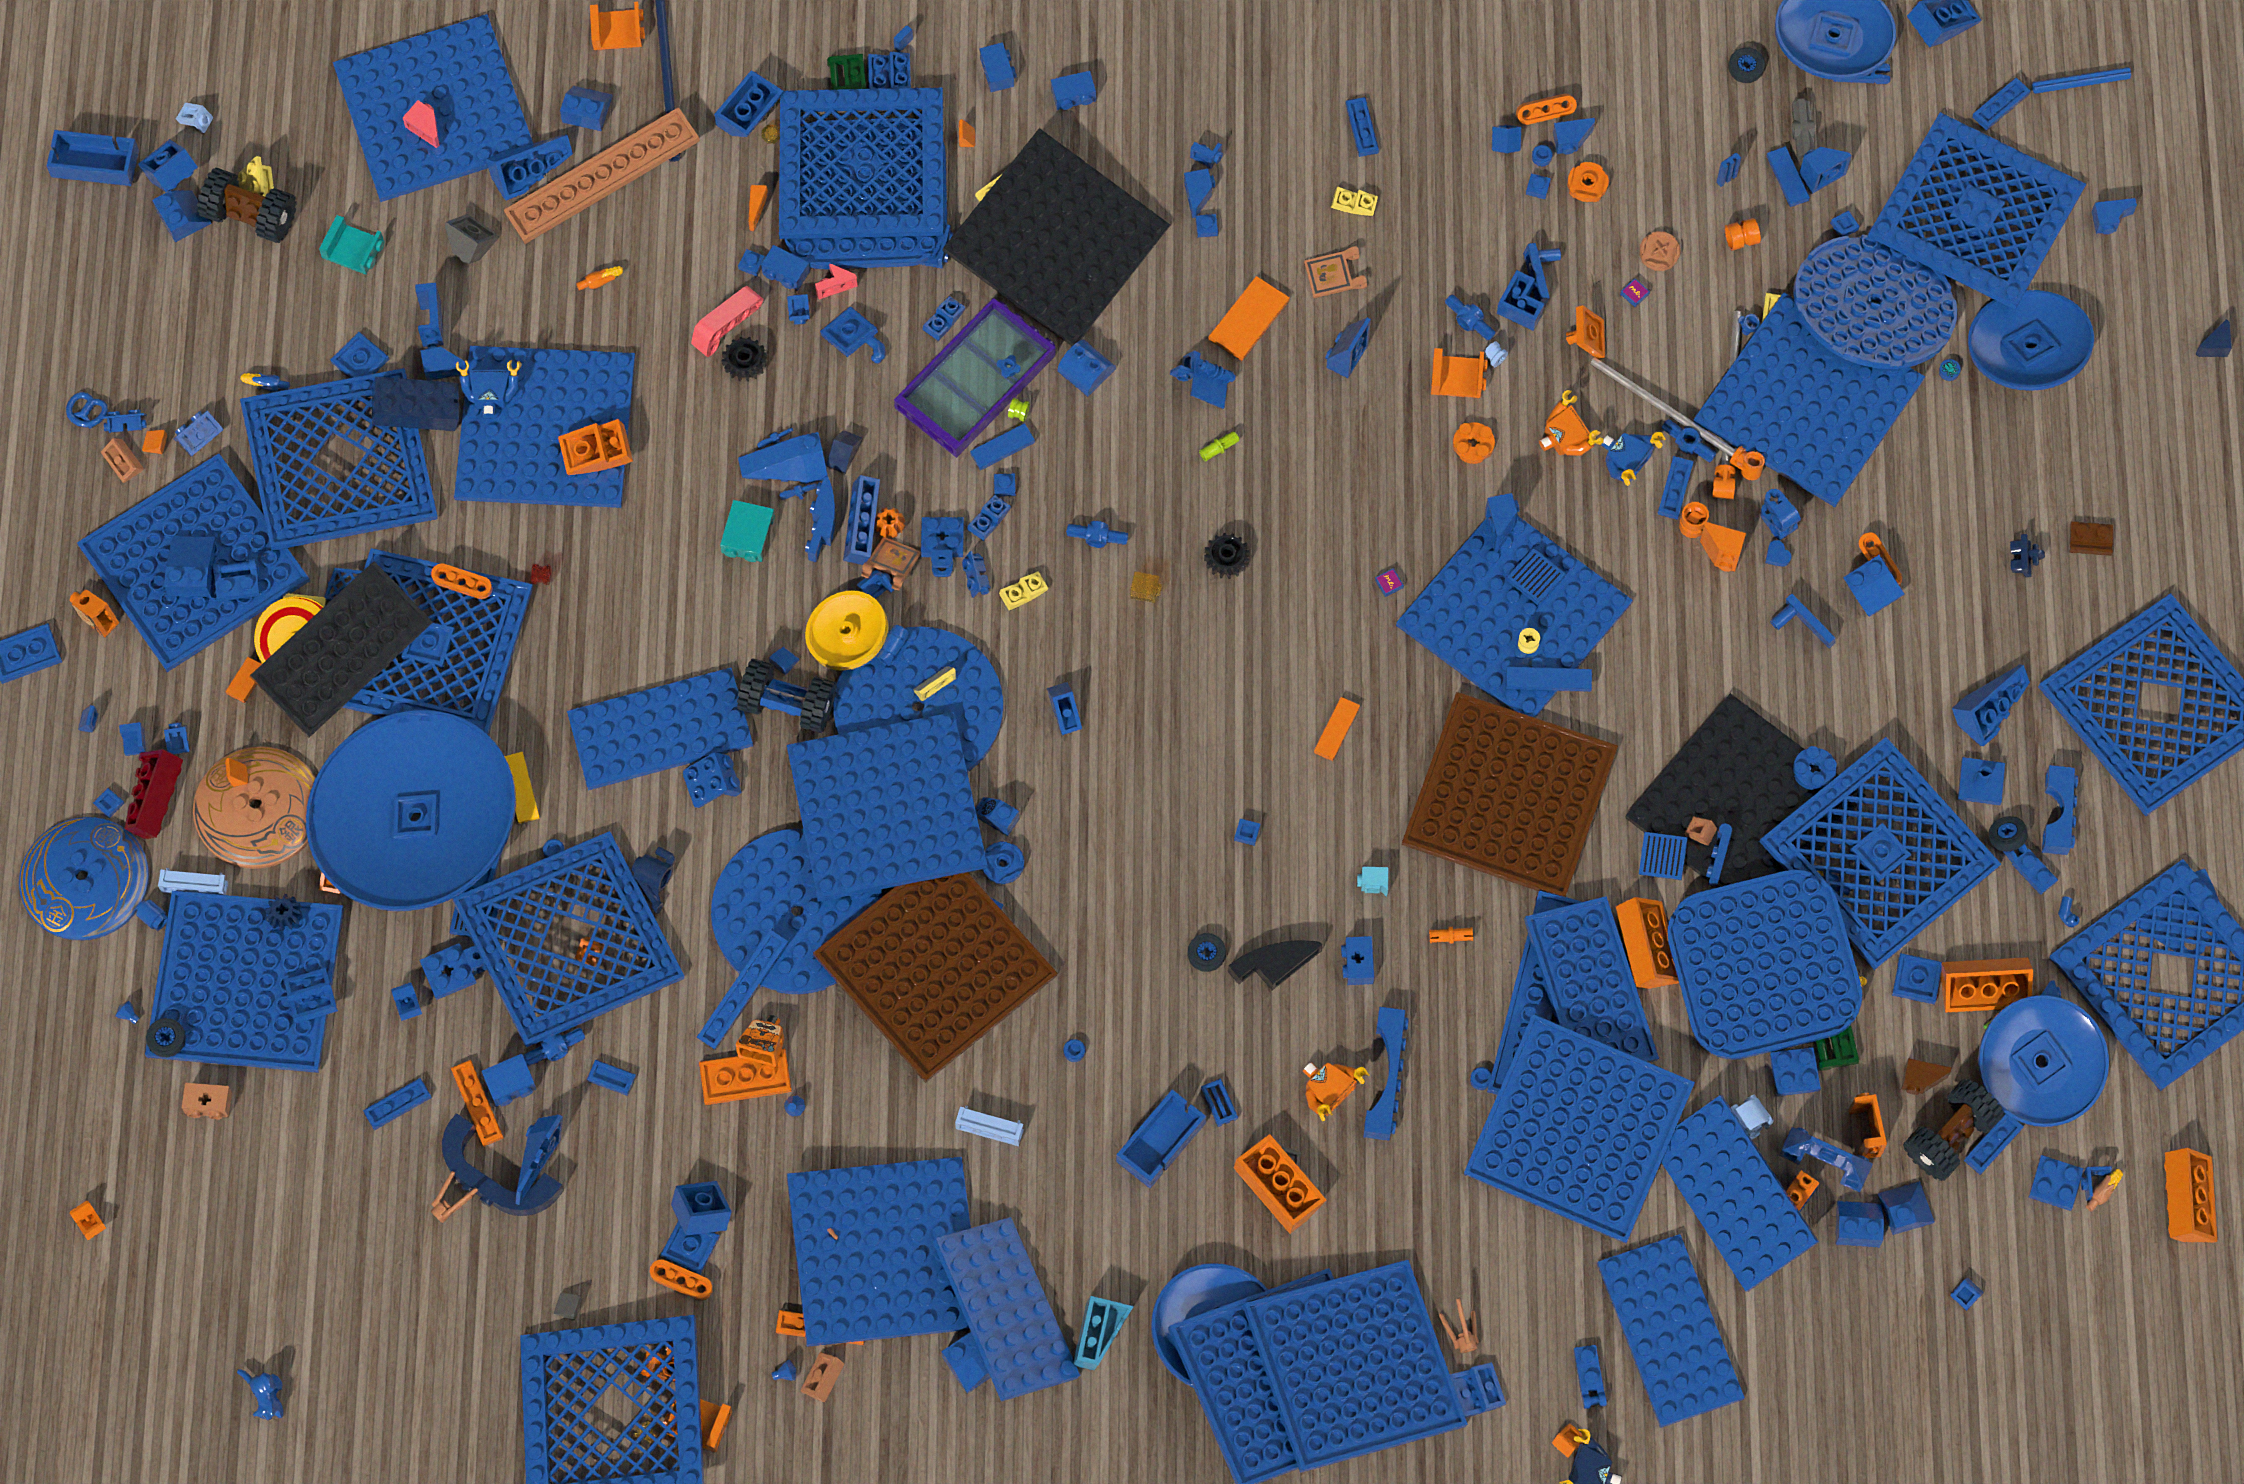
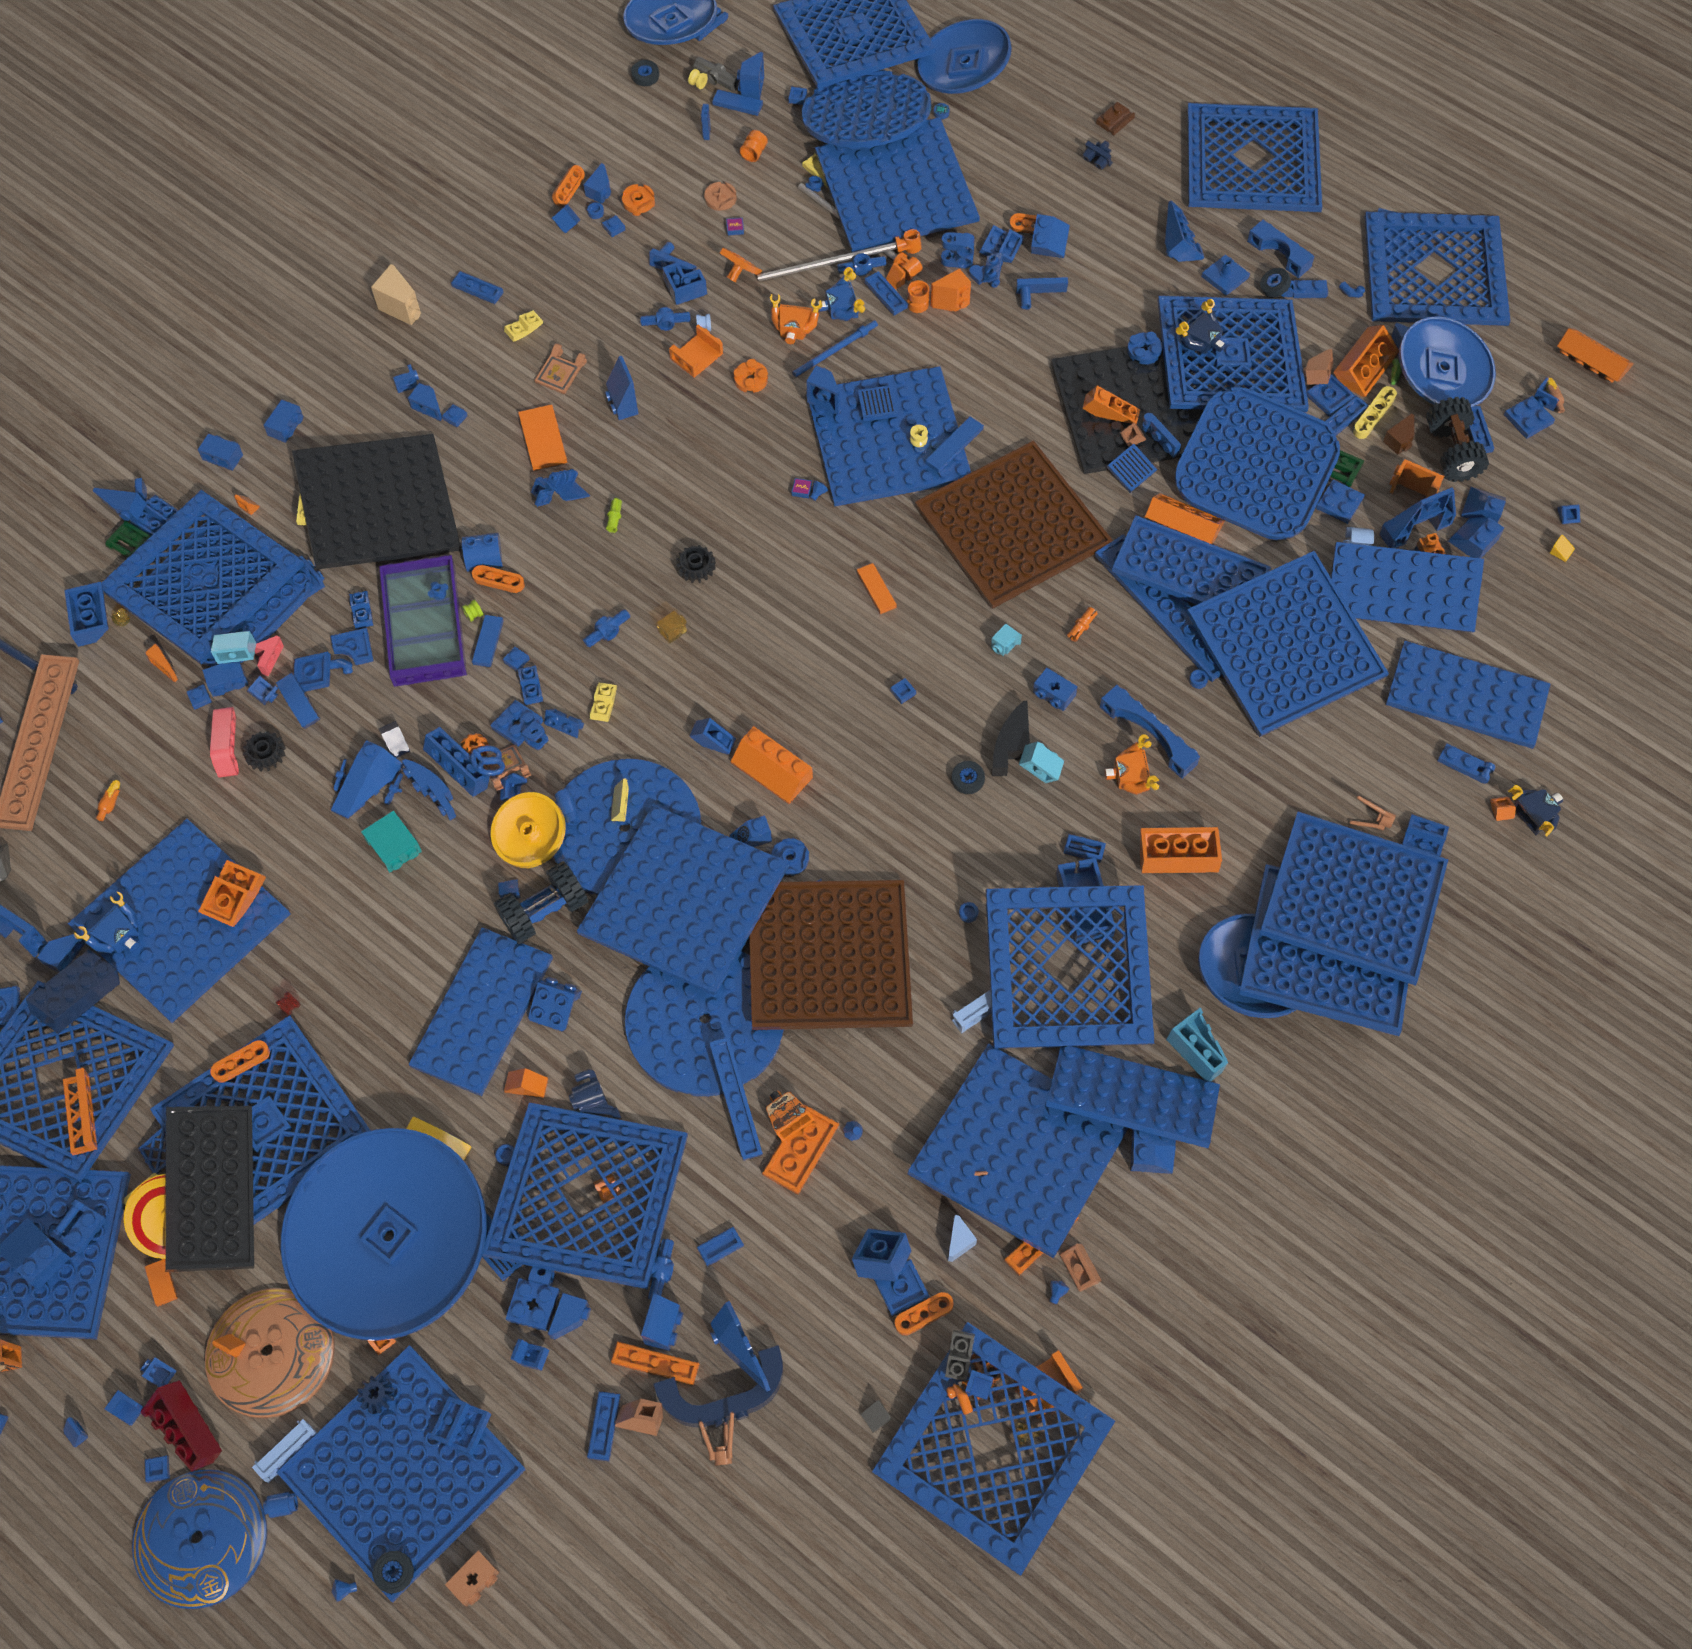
camera: 50 degrees left, 5 degrees down
none -> orange fence [63,1068,98,1155]
none -> blue slope [93,488,146,521]
none -> medium azure brick [211,631,256,664]
none -> blue slope [276,673,321,729]
none -> blue tile [331,628,374,665]
none -> tan slope [371,264,421,325]
none -> blue piece [470,746,505,776]
none -> orange plate [472,565,525,593]
none -> orange slope [504,1068,548,1098]
none -> blue slope [548,1293,591,1340]
none -> nougat slope [615,1399,663,1436]
none -> light yellow wheel [688,69,708,89]
none -> orange slope [731,726,813,804]
none -> blue bar [792,320,878,377]
none -> blue rock [810,481,828,501]
none -> orange slope [886,263,906,289]
none -> dark grey slope [945,1330,975,1381]
none -> orange arm [946,1384,973,1415]
none -> light blue slope [948,1215,977,1262]
none -> blue panel [965,1370,994,1400]
none -> blue slope [979,225,1024,263]
none -> blue hinge [983,252,1003,288]
none -> blue plate [985,885,1154,1049]
none -> medium azure brick [1019,742,1064,783]
none -> orange slope [1082,385,1140,424]
none -> dark blue torso [1176,299,1226,354]
none -> nougat slope [1303,349,1334,385]
none -> blue tile [1324,395,1369,436]
none -> light yellow beam [1353,386,1397,439]
none -> yellow slope [1550,535,1575,562]

